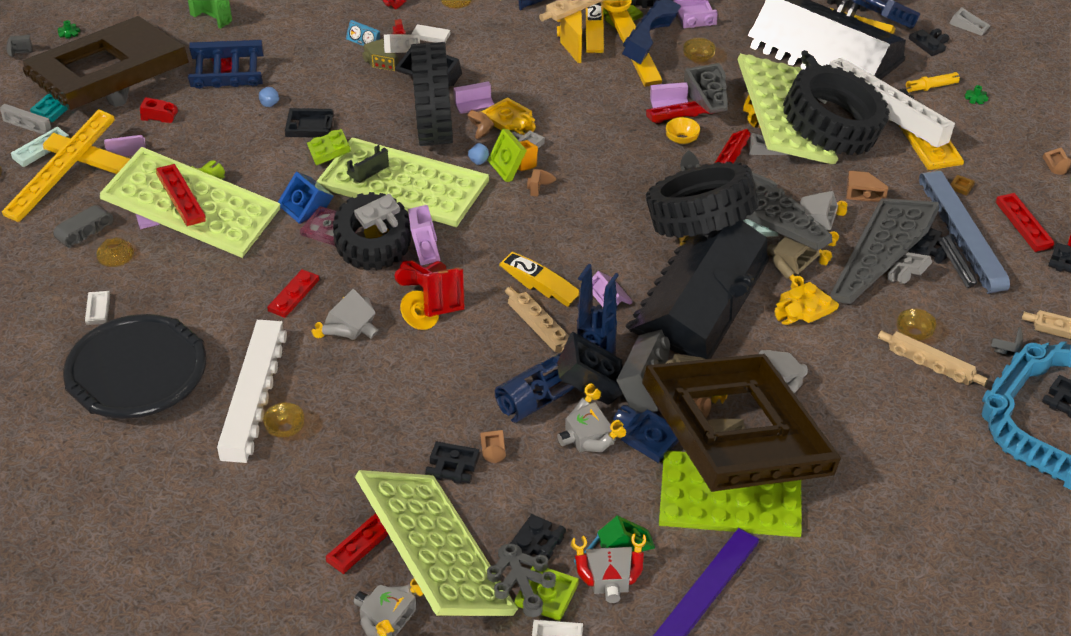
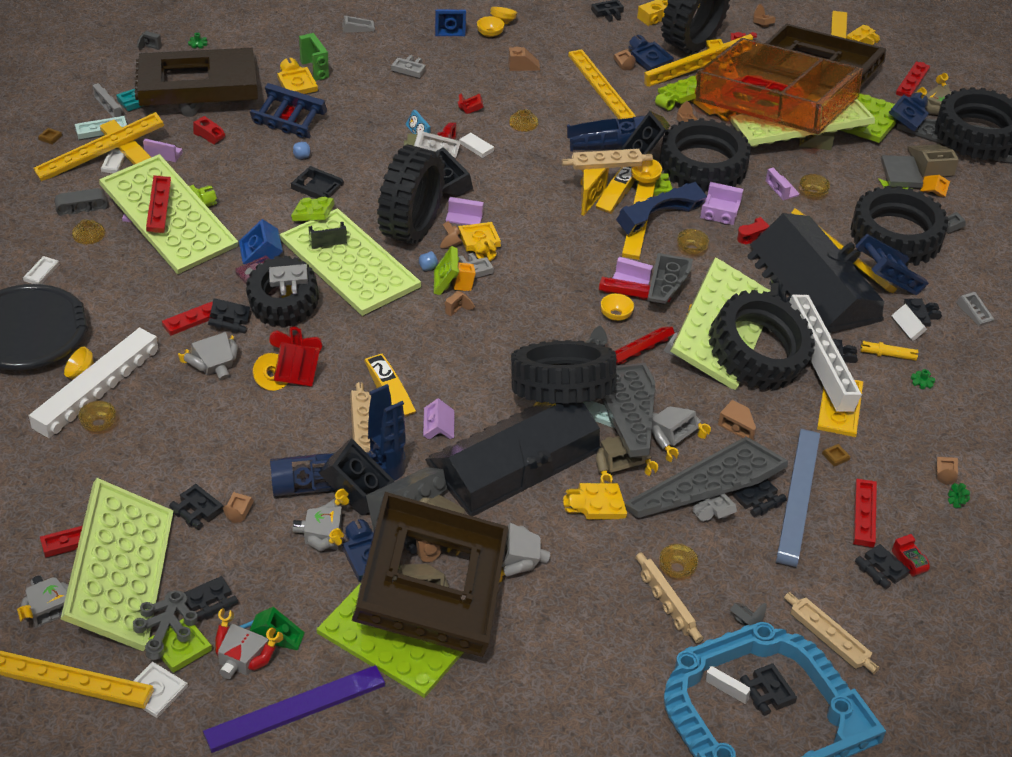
camera: 25 degrees right, 0 degrees up
lavender panel [408,205,441,265] -> none
black axle [939,235,977,288] -> none
none -> yellow piece [64,347,94,380]
none -> white tile [101,149,126,173]
none -> black plate [208,298,250,334]
none -> yellow plate [277,58,318,94]
none -> white tile [706,666,750,704]
none -> red leg [737,217,769,244]
none -> white tile [891,304,927,341]

